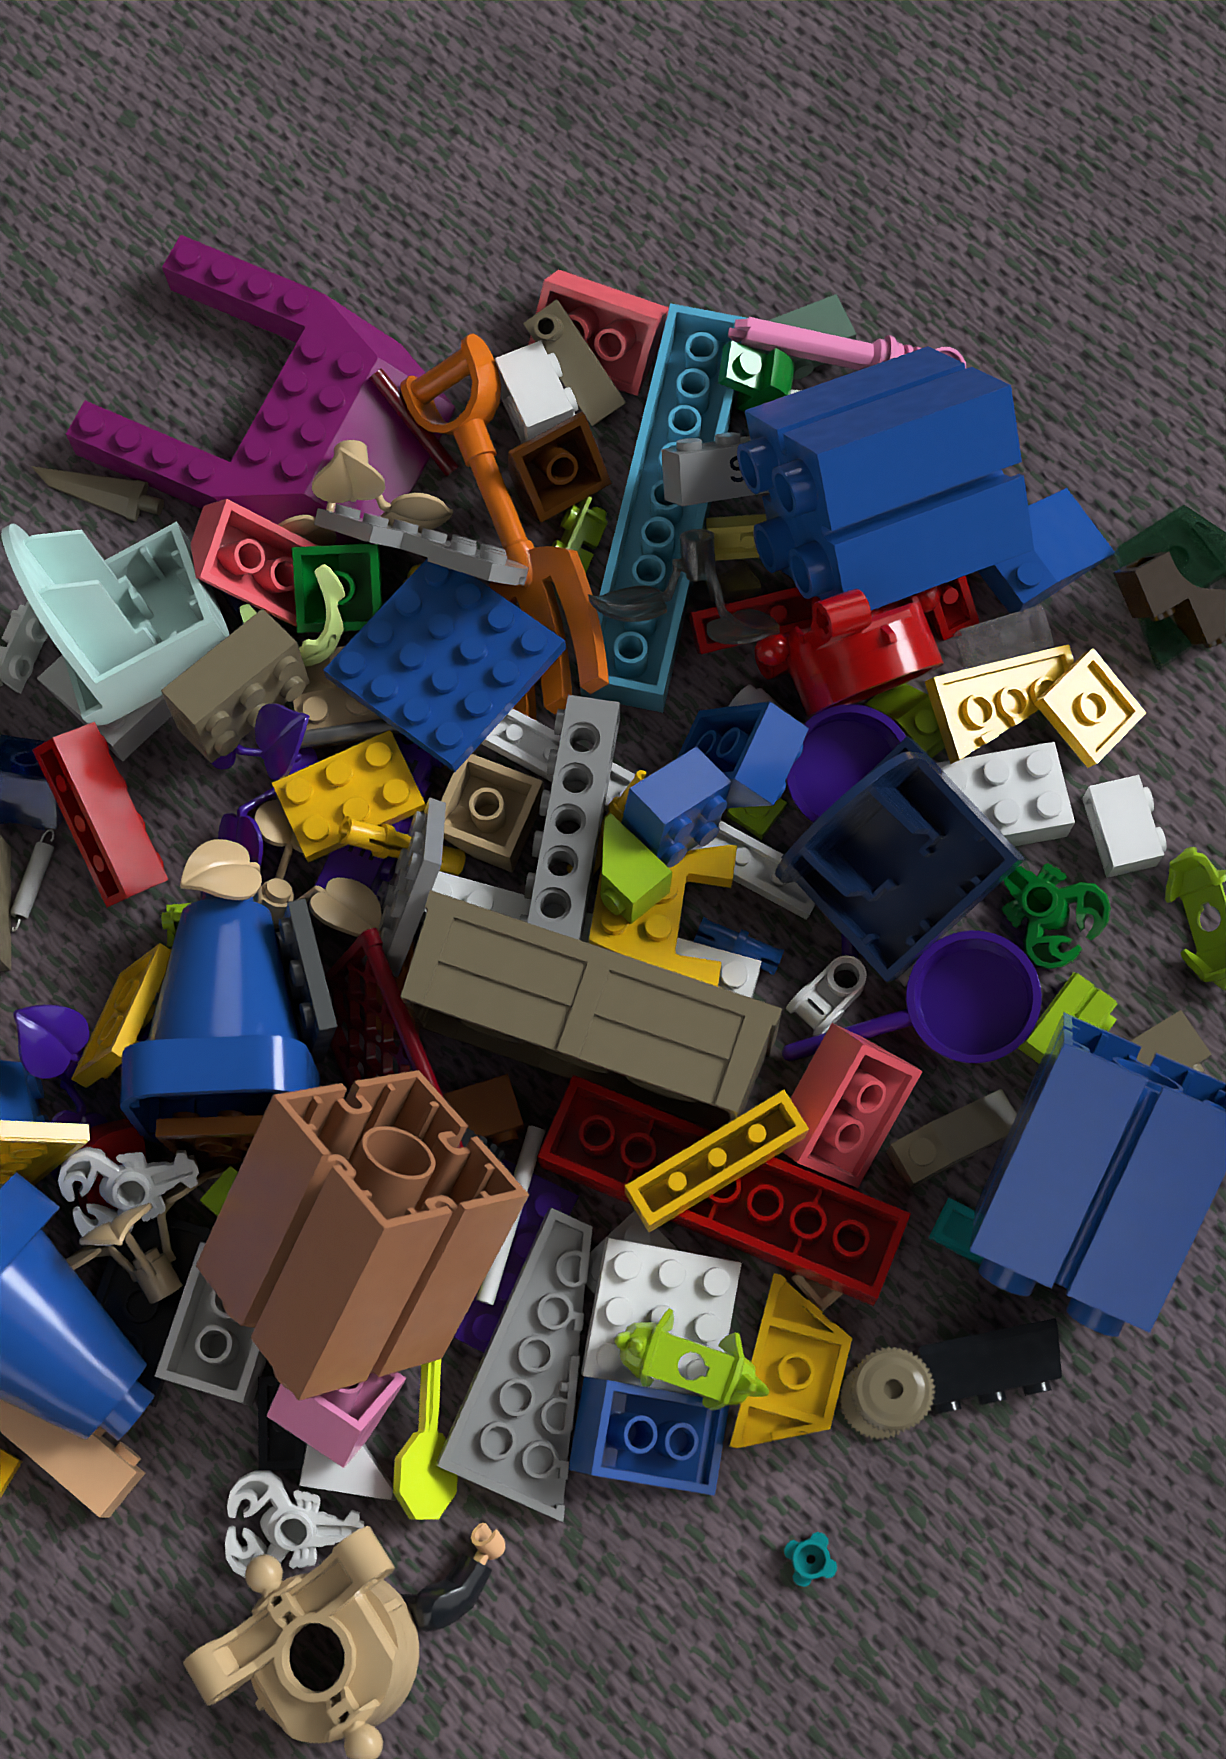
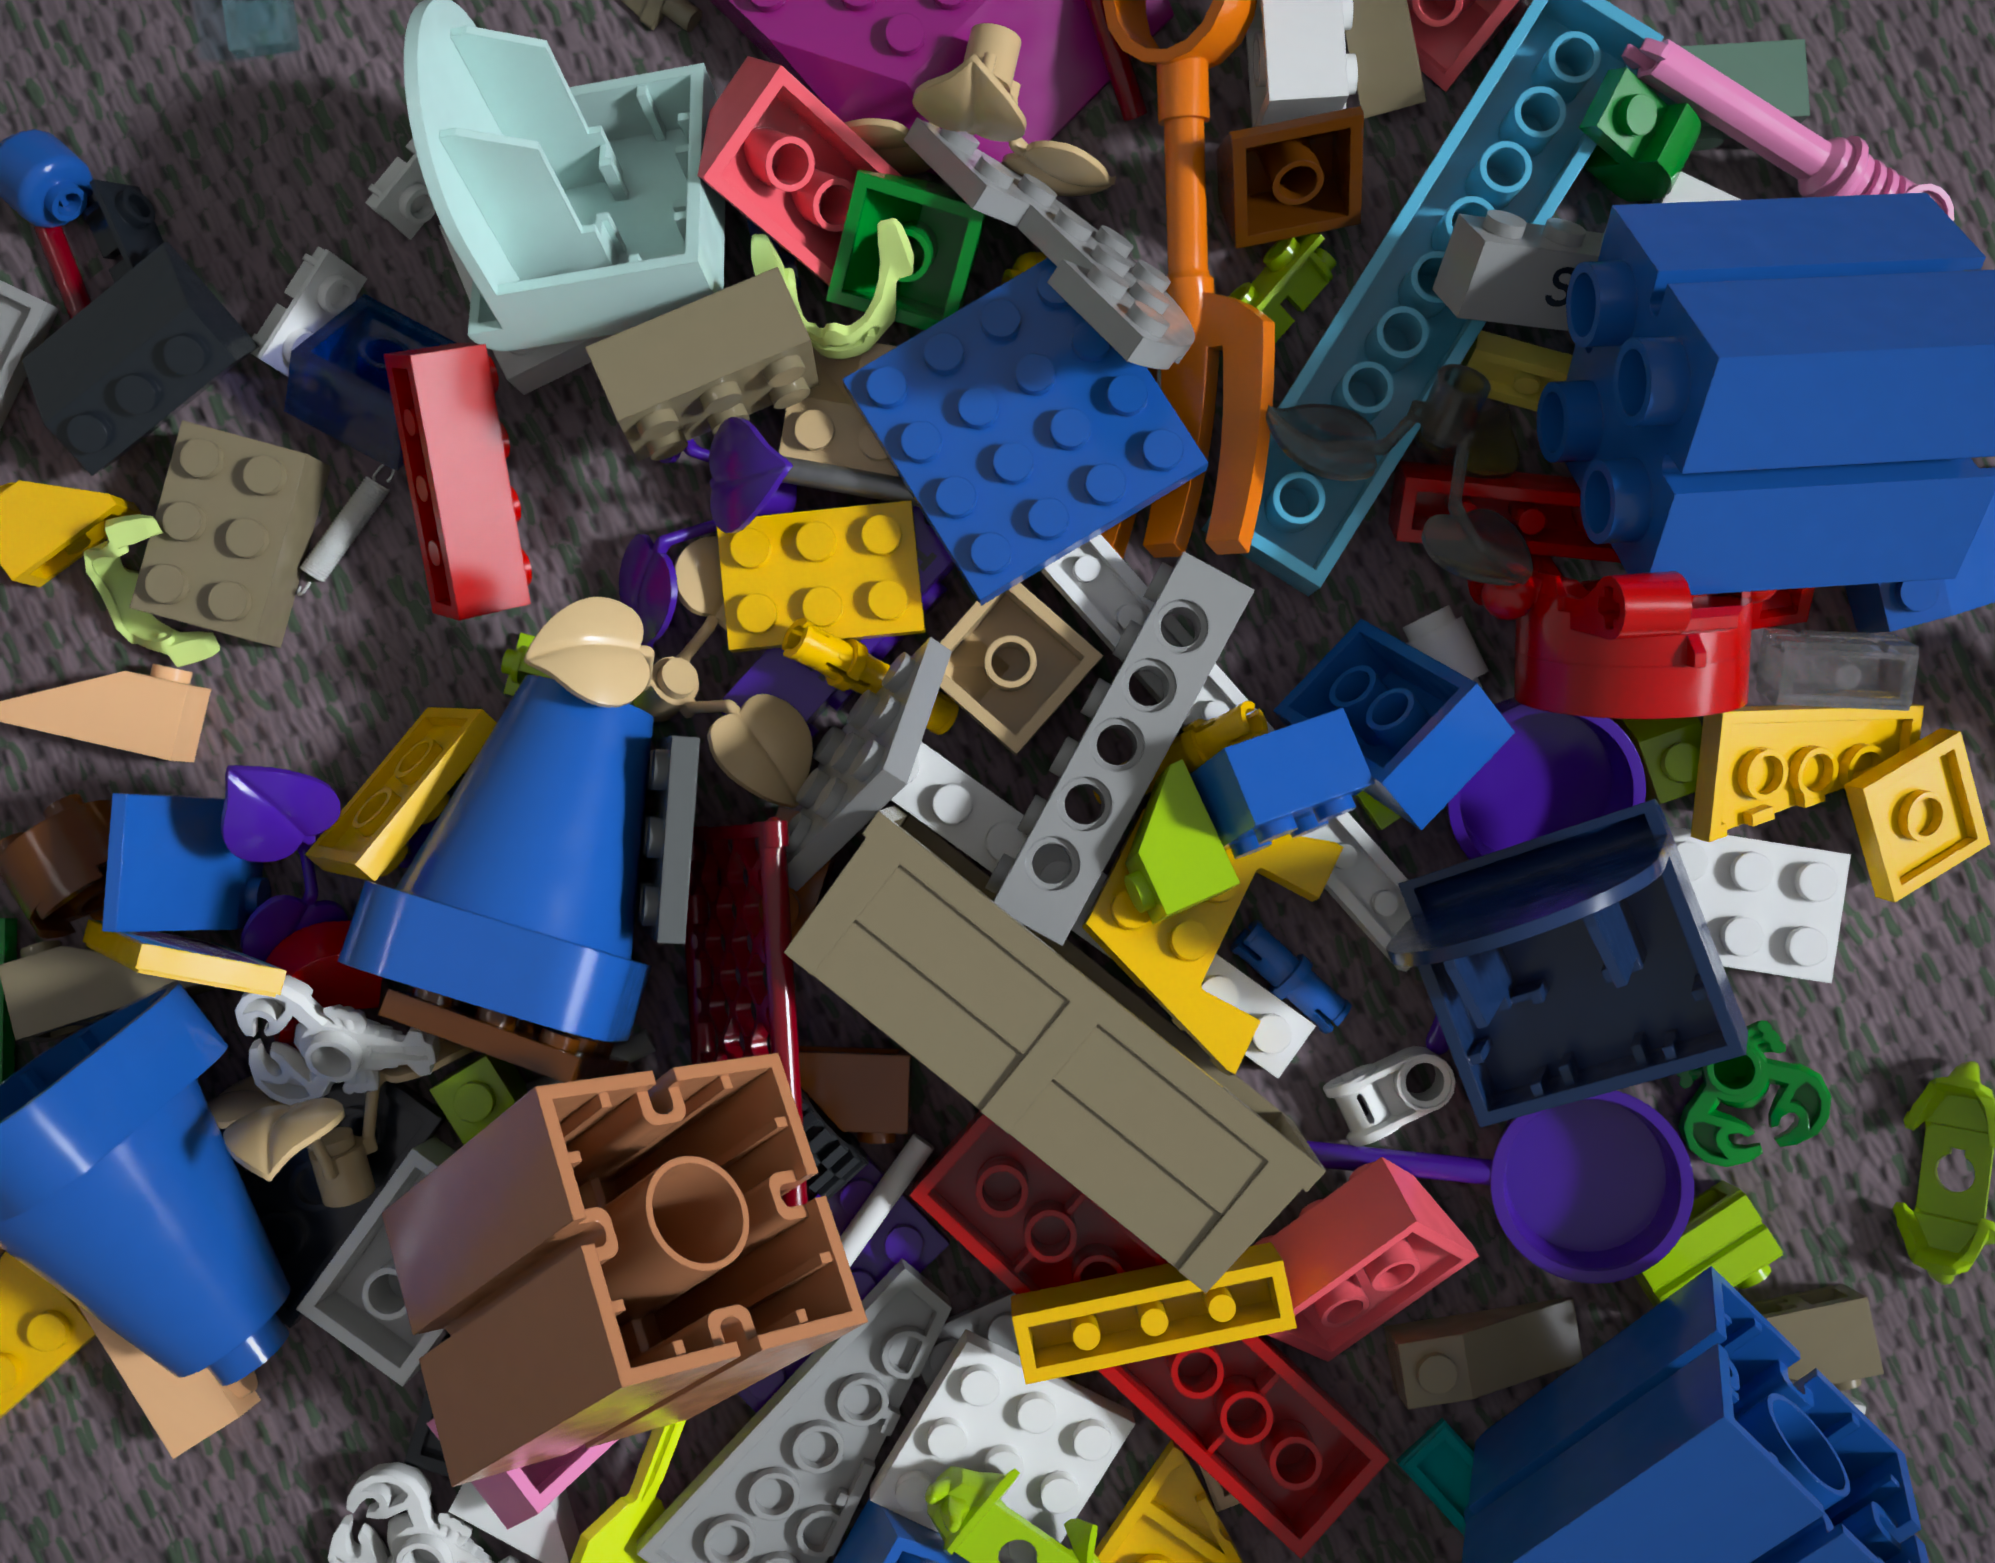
camera: 15 degrees right, 15 degrees up
white brick [1082,775,1167,878] -> none

